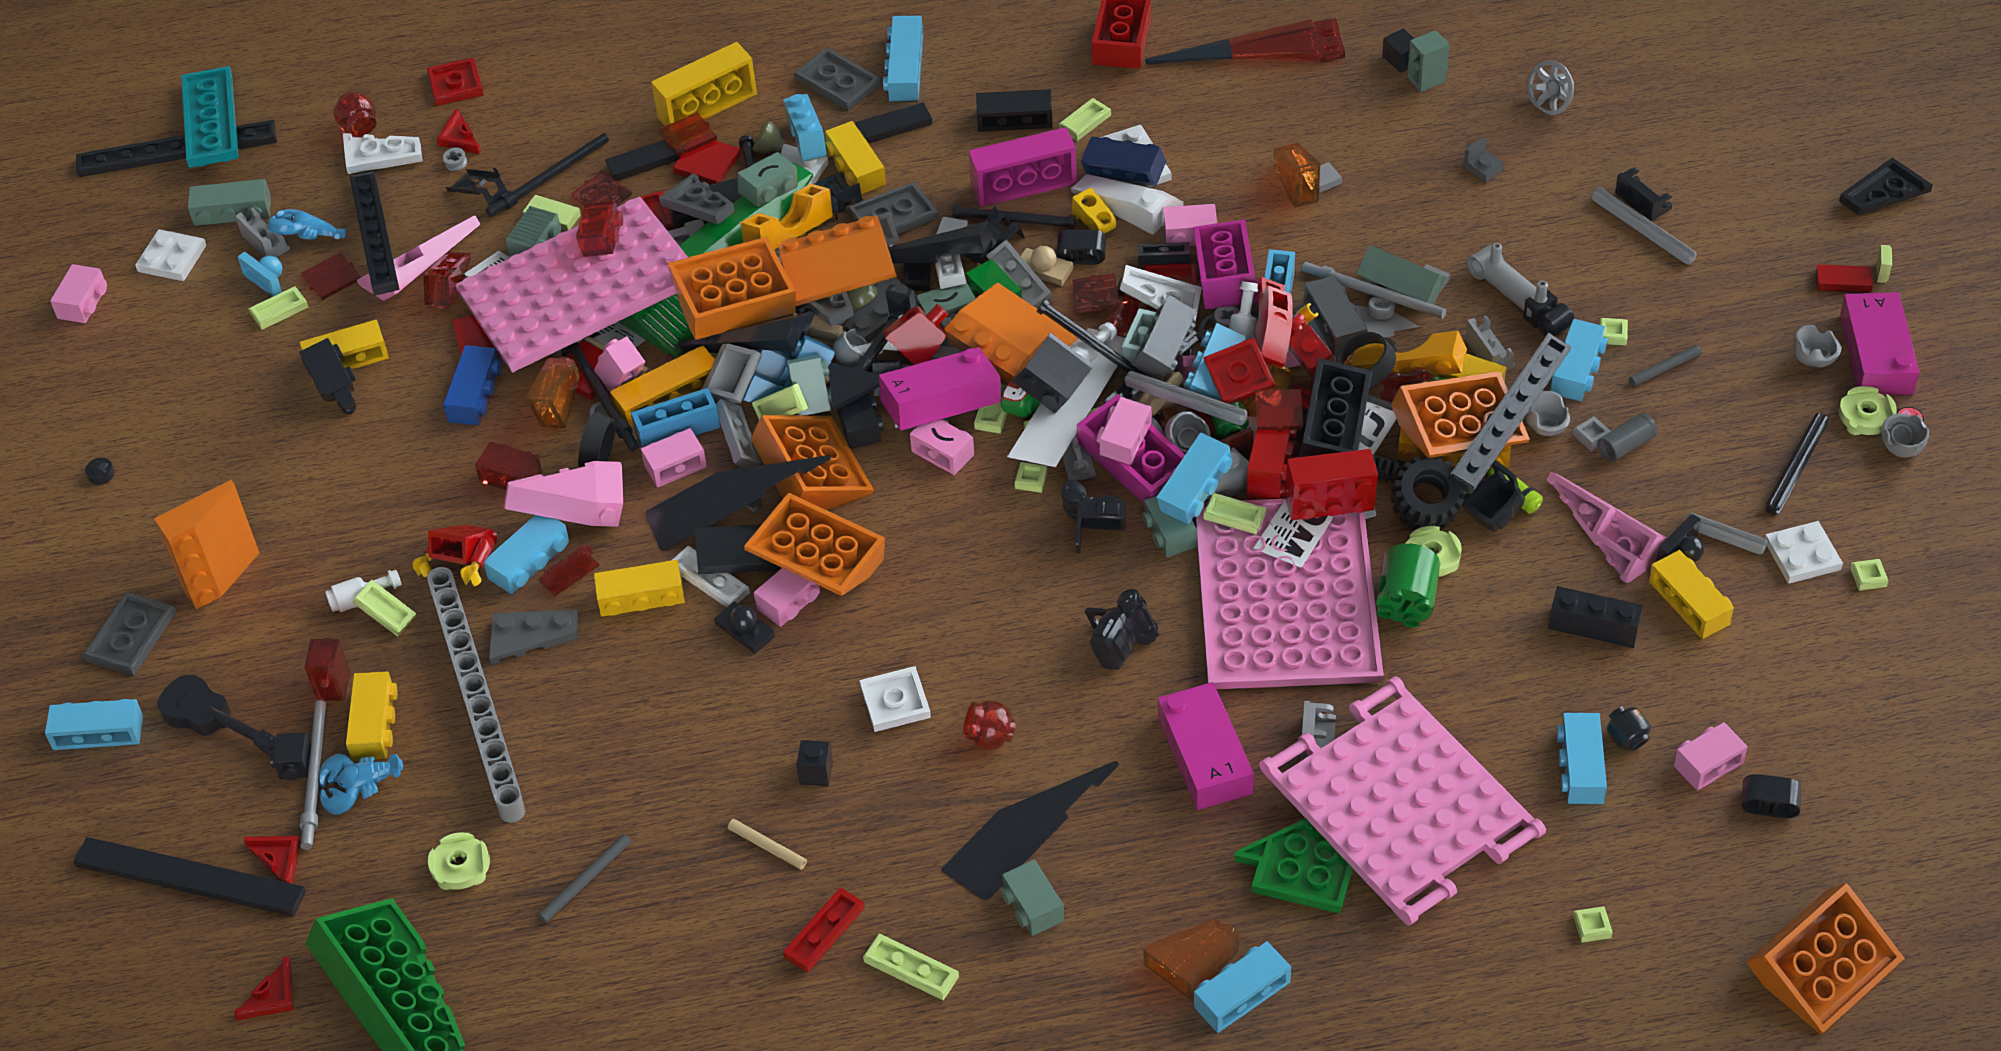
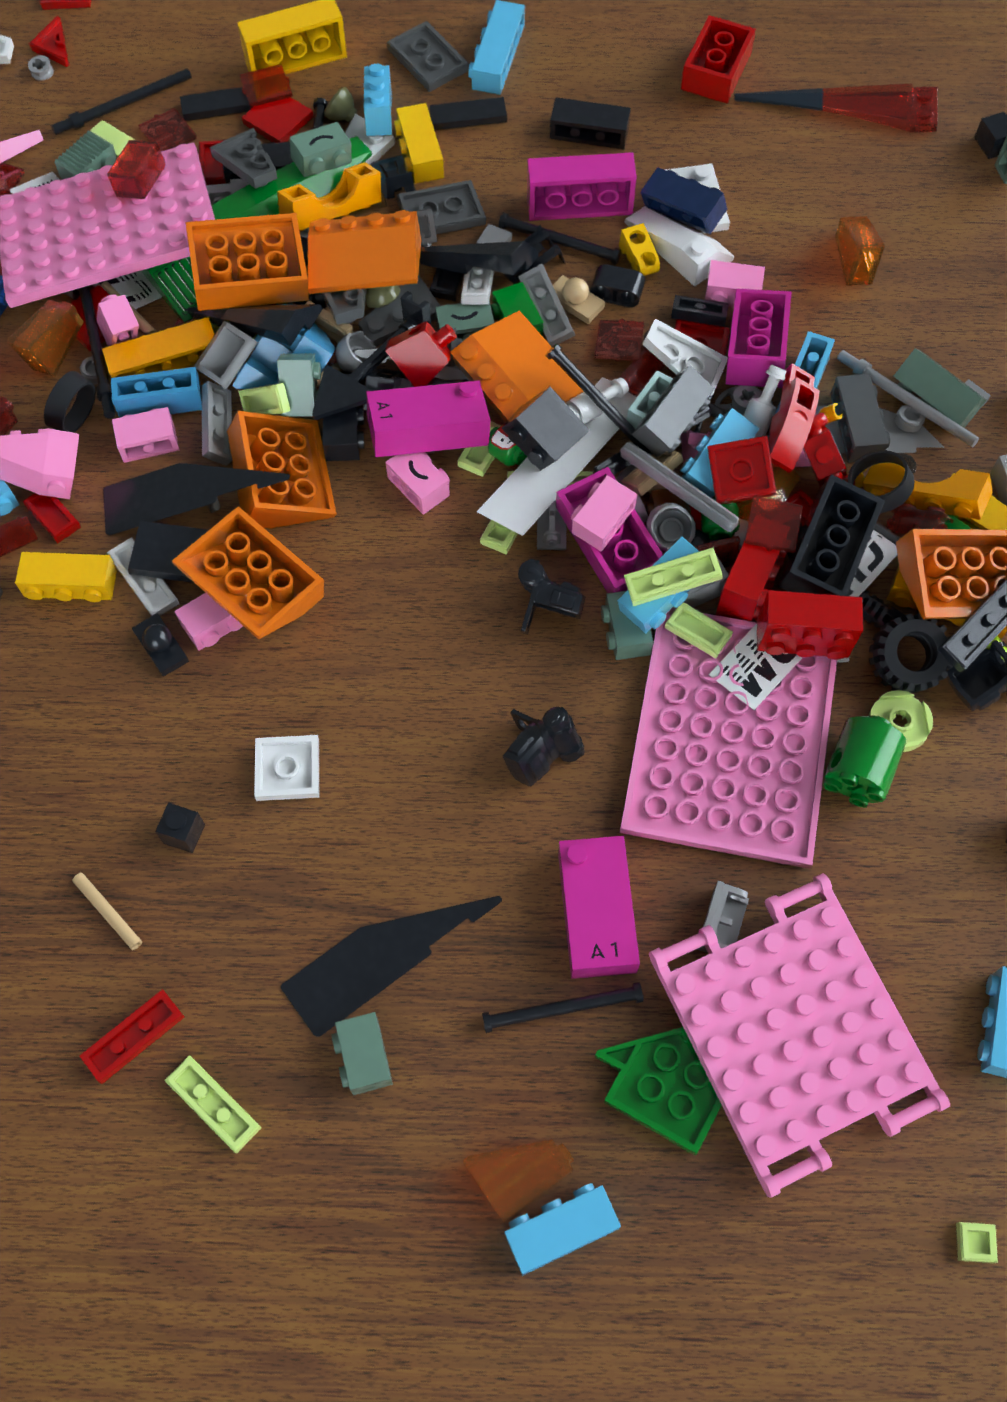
camera: 10 degrees right, 15 degrees up
black piece [445,168,508,207] -> none
clear red piece [963,700,1015,751] -> none
yellowish green tile [1059,98,1111,141] -> none
light grey tile [1307,162,1342,193] -> none
none -> red tile [22,493,81,544]
none -> black bar [482,982,644,1033]
none -> yellowish green tile [624,548,723,607]

